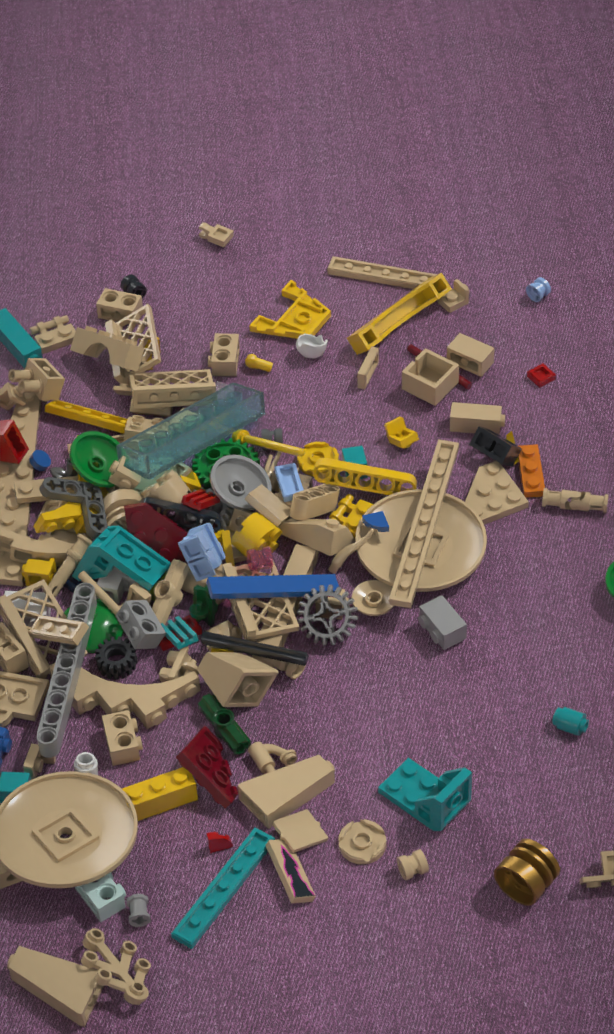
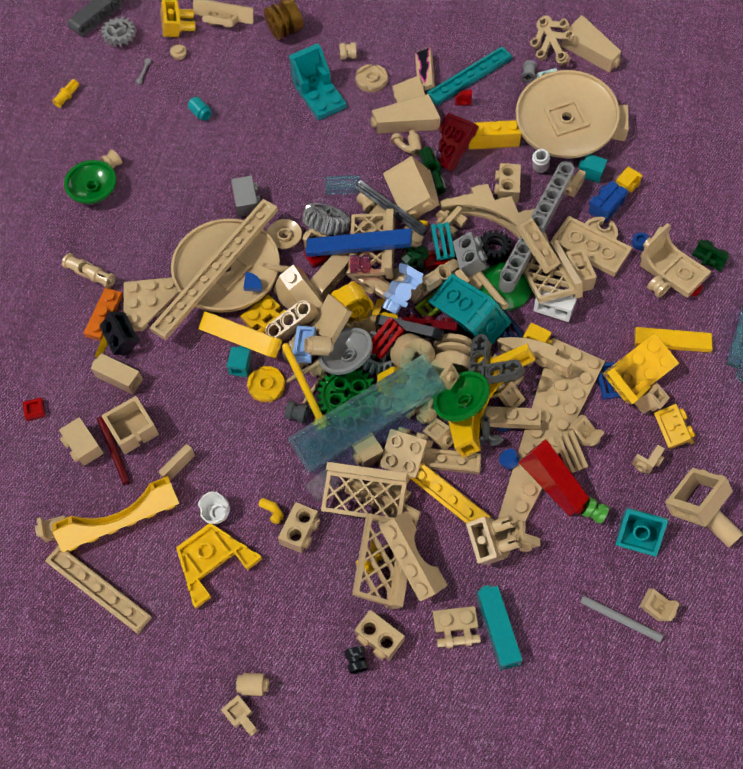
camera: 160 degrees left, 15 degrees up
tan pin [48,533,93,597] -> none
yellow bracket [384,416,419,448] -> none
none -> tan brick [236,673,269,696]
none -> tan brick [304,336,334,356]
none -> clear light blue tile [325,175,360,194]

